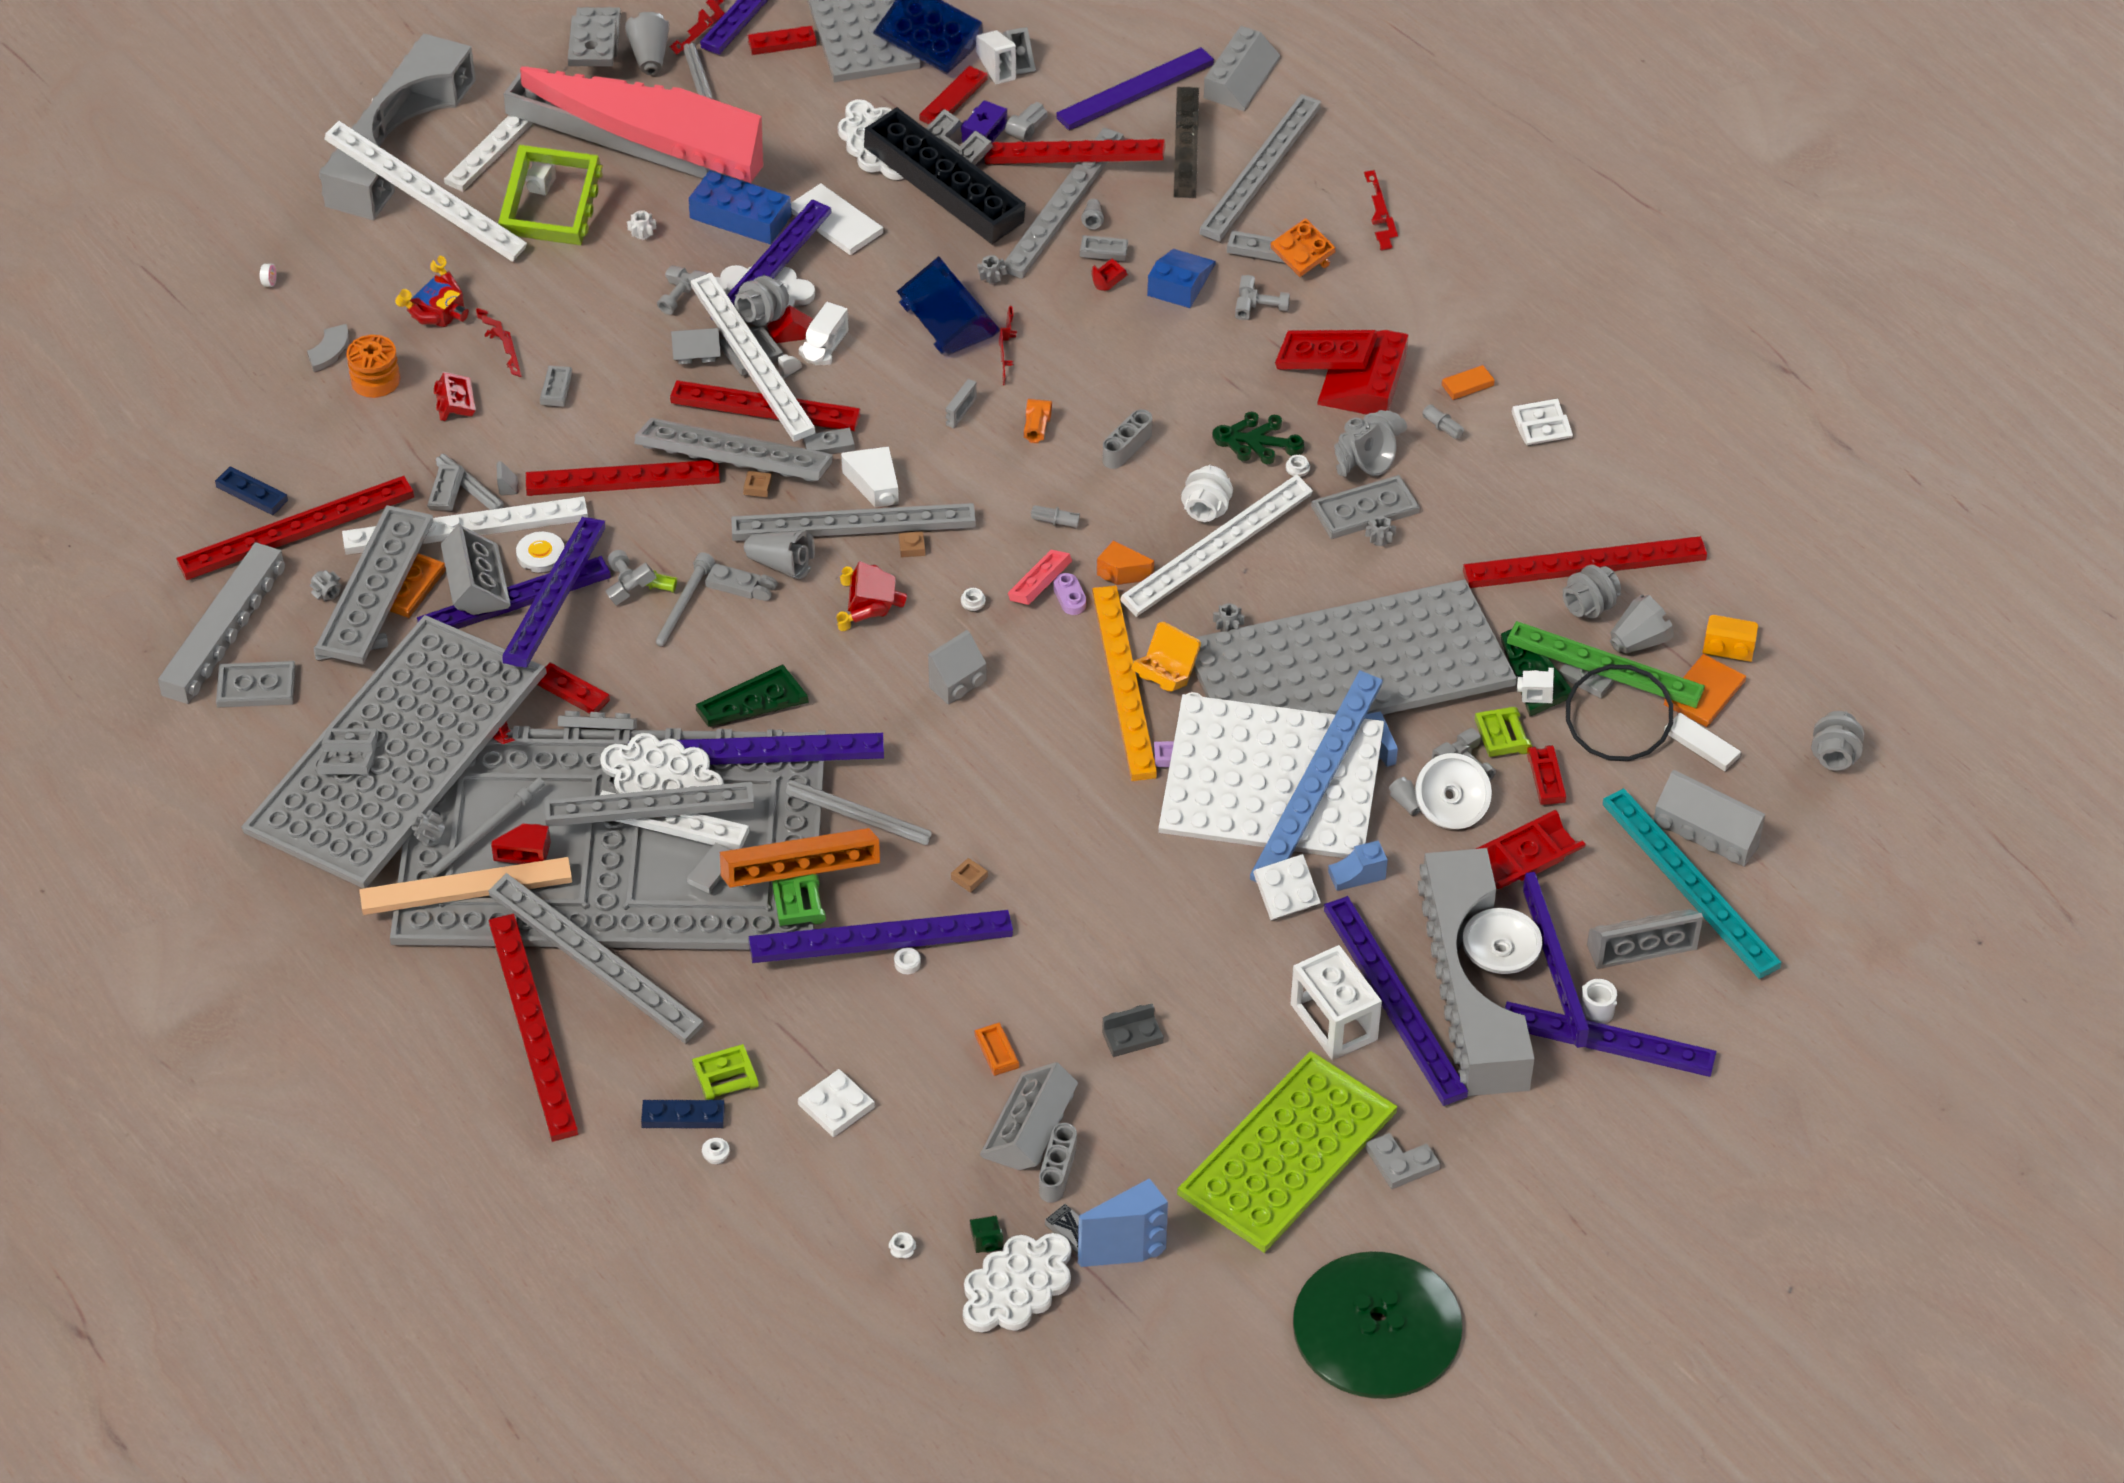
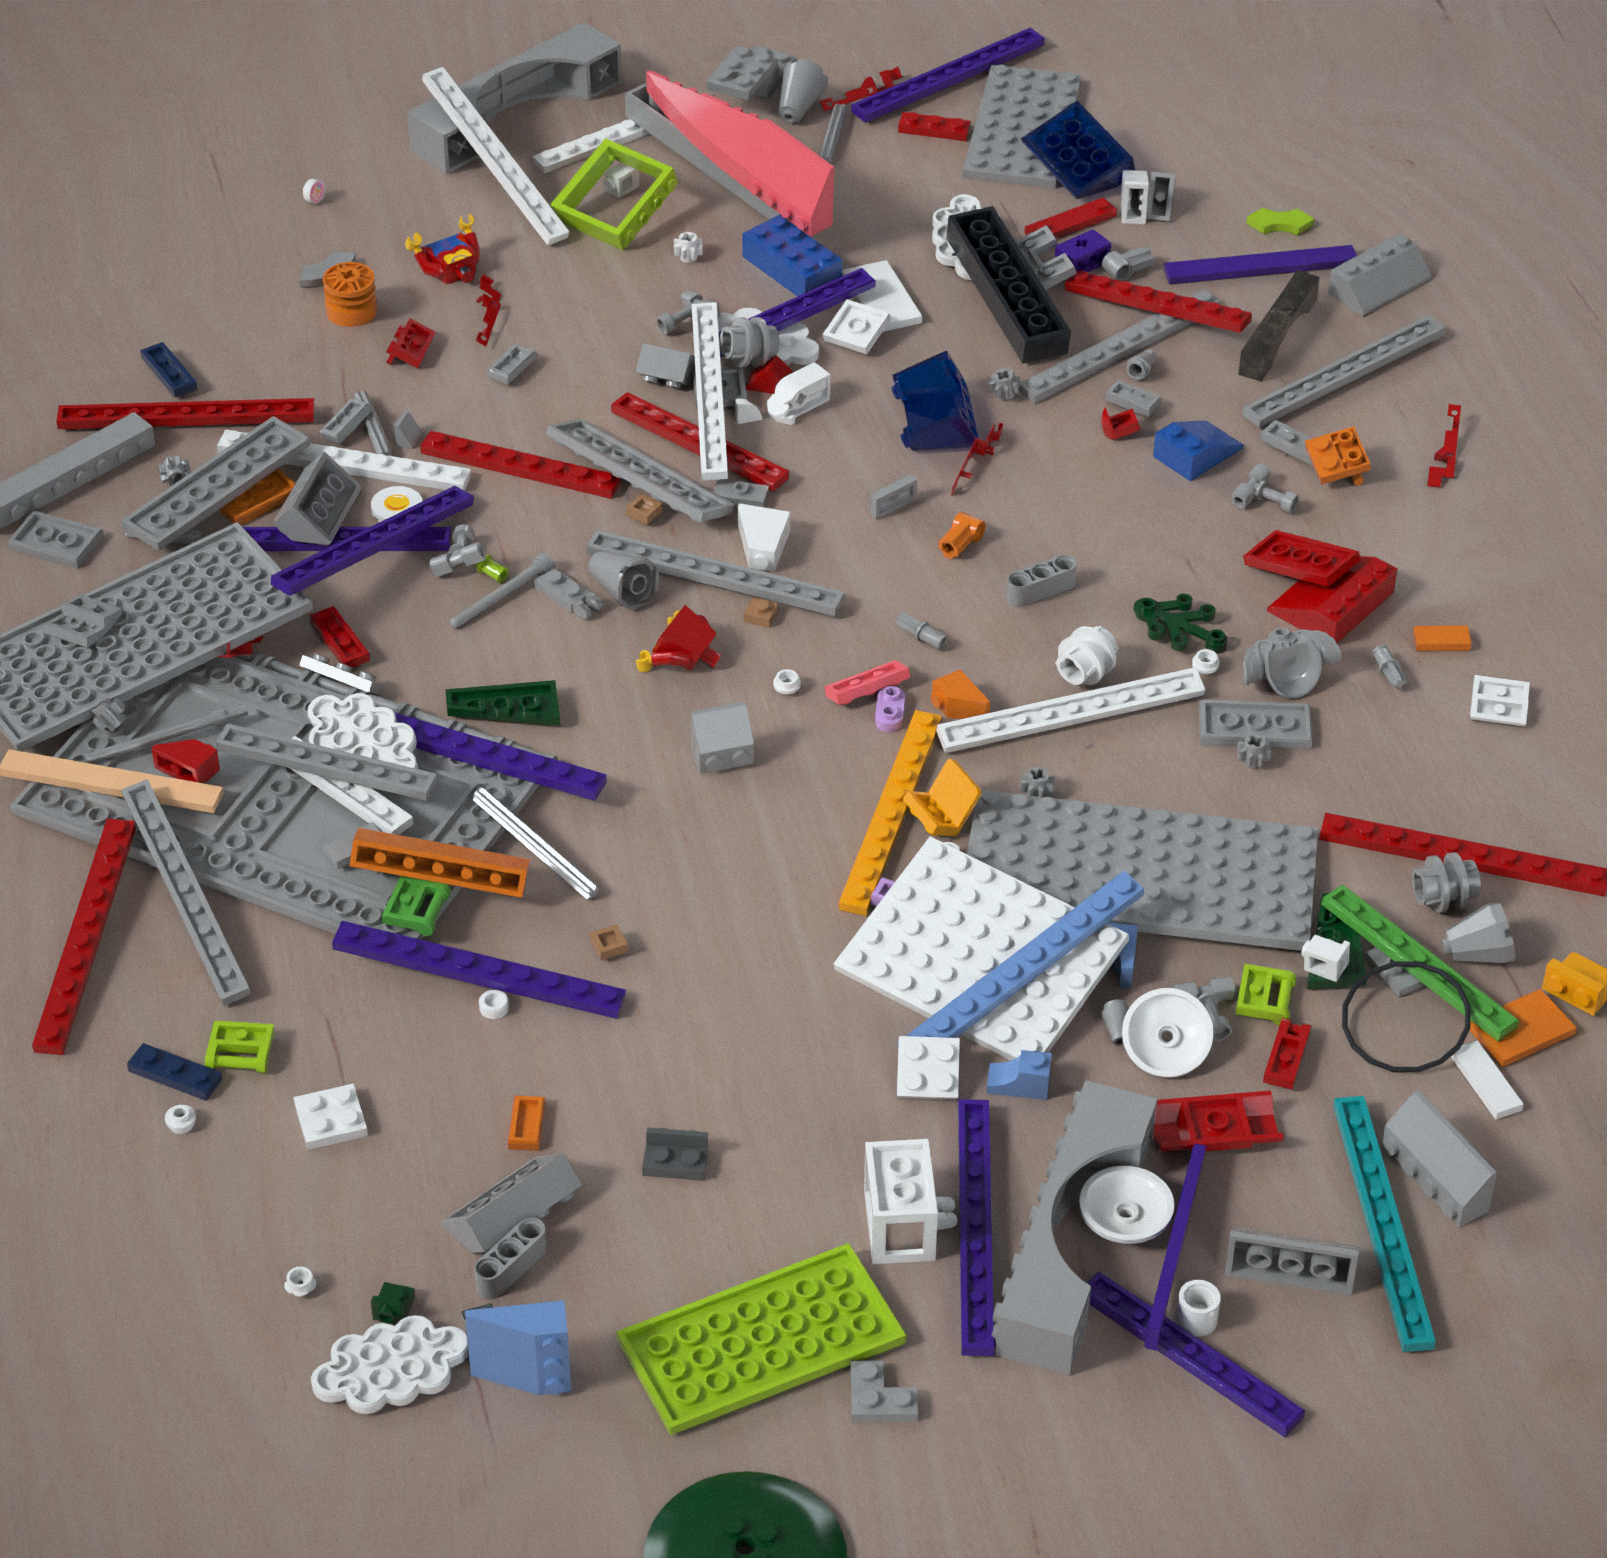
camera: 25 degrees right, 5 degrees down
none -> white plate [823,299,891,354]
none -> lime tile [1246,207,1315,236]

